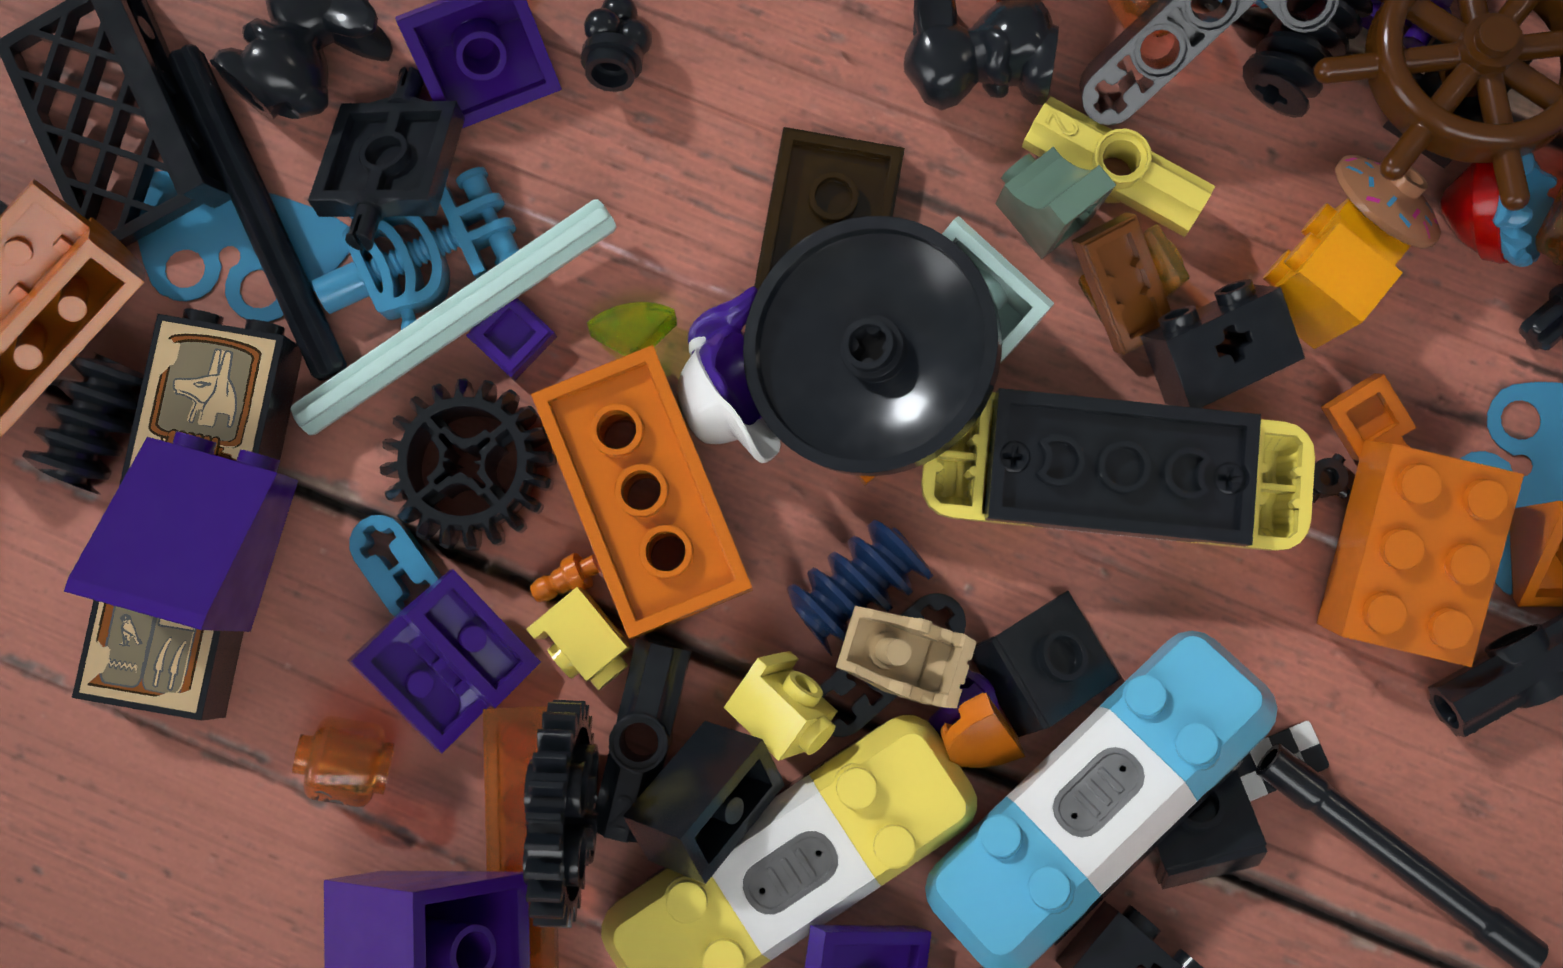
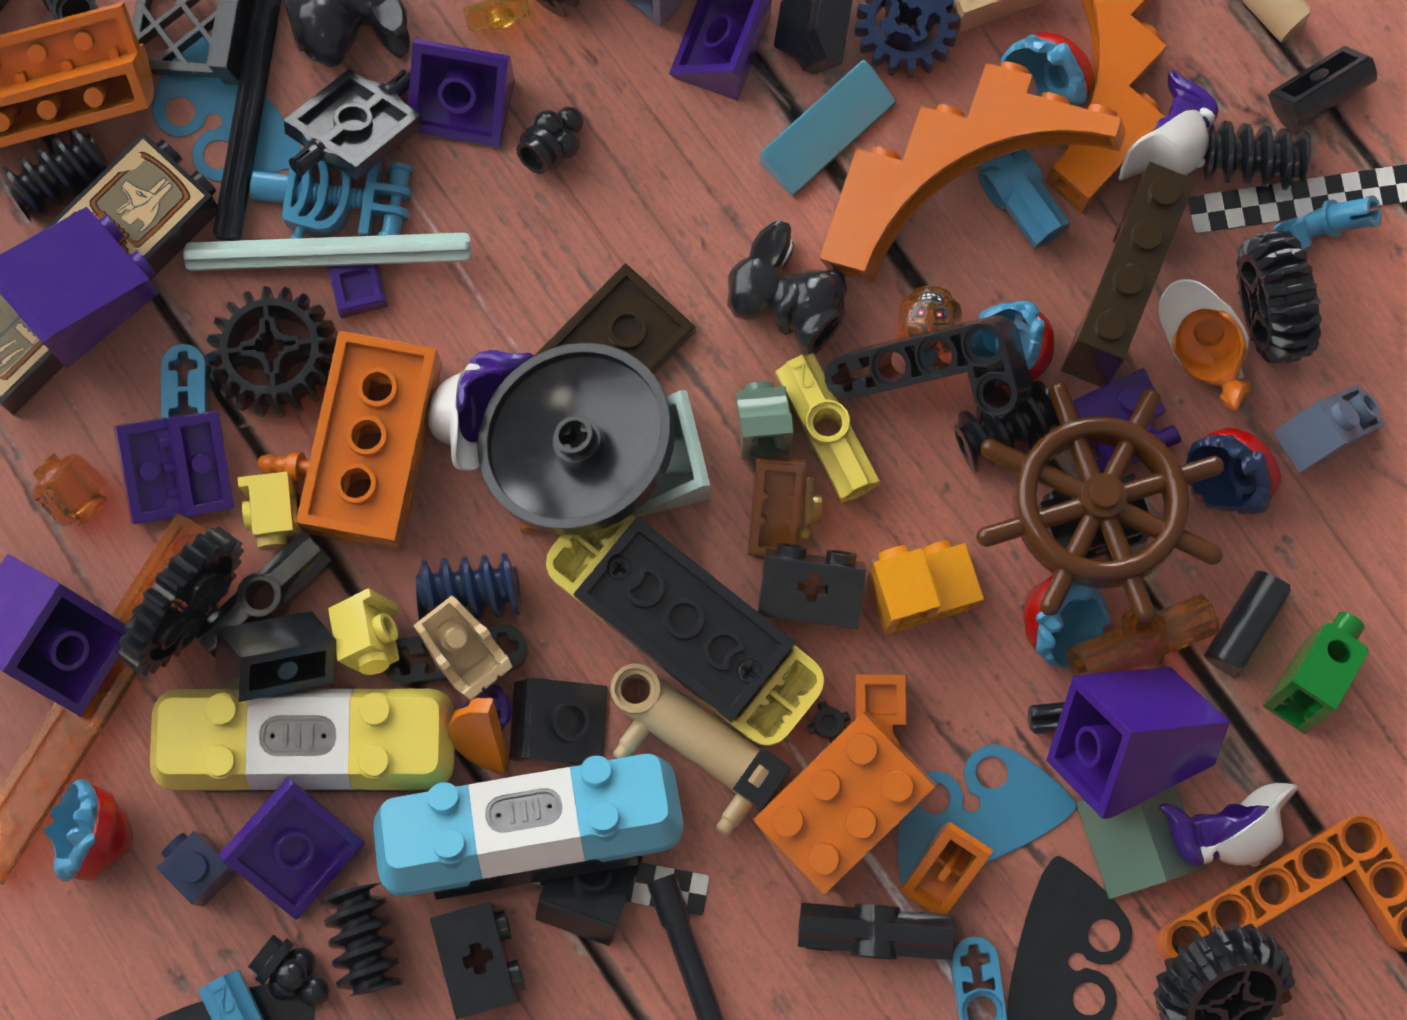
camera: 35 degrees right, 5 degrees down
clear neon green tile [587,302,678,356] -> none
nougat dish [1335,155,1441,249] -> none
none -> tan piece [610,663,791,836]

